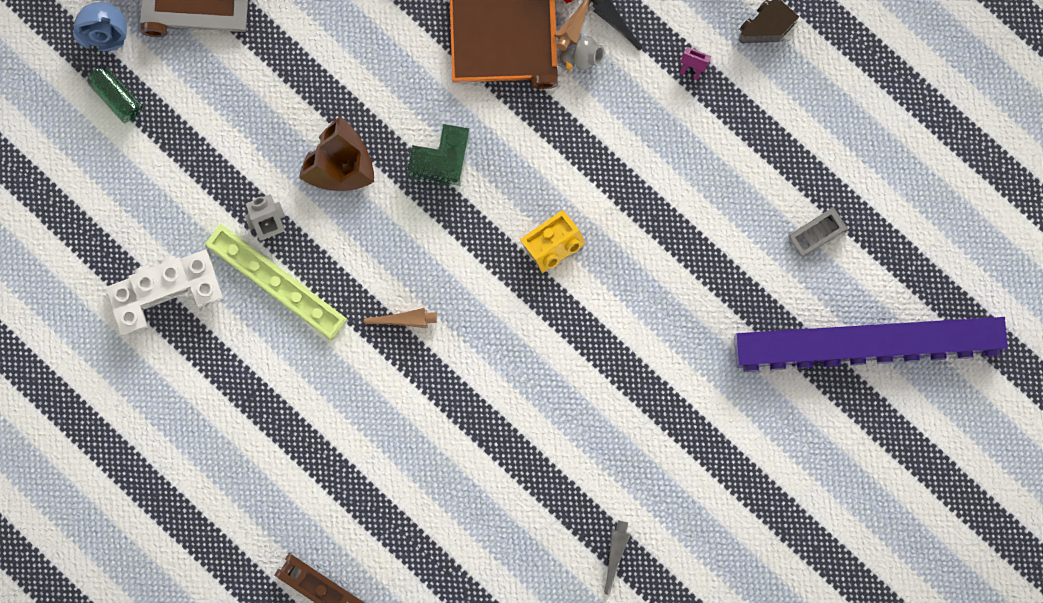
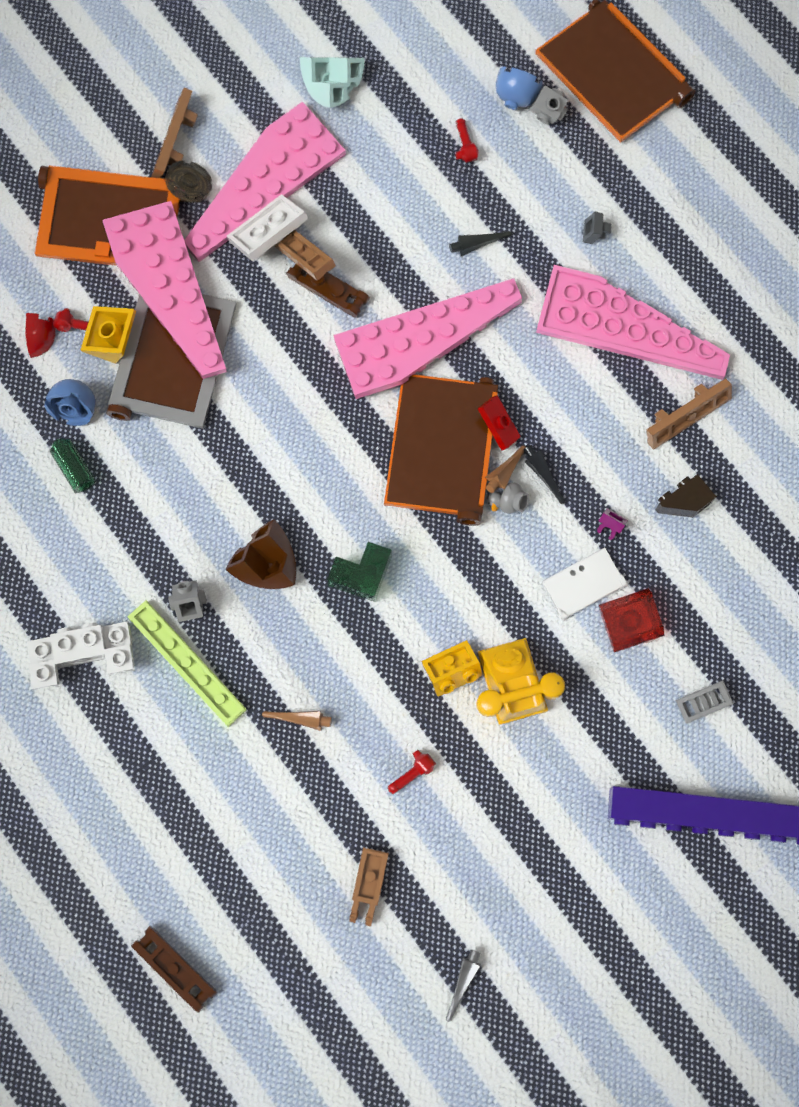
camera: 10 degrees right, 5 degrees down
none -> medium nougat hinge [349,848,389,926]
none -> red piece [388,750,436,795]
none -> yellow piece [476,638,565,725]
none -> white door [542,547,628,621]
none -> clear red slope [598,588,665,652]

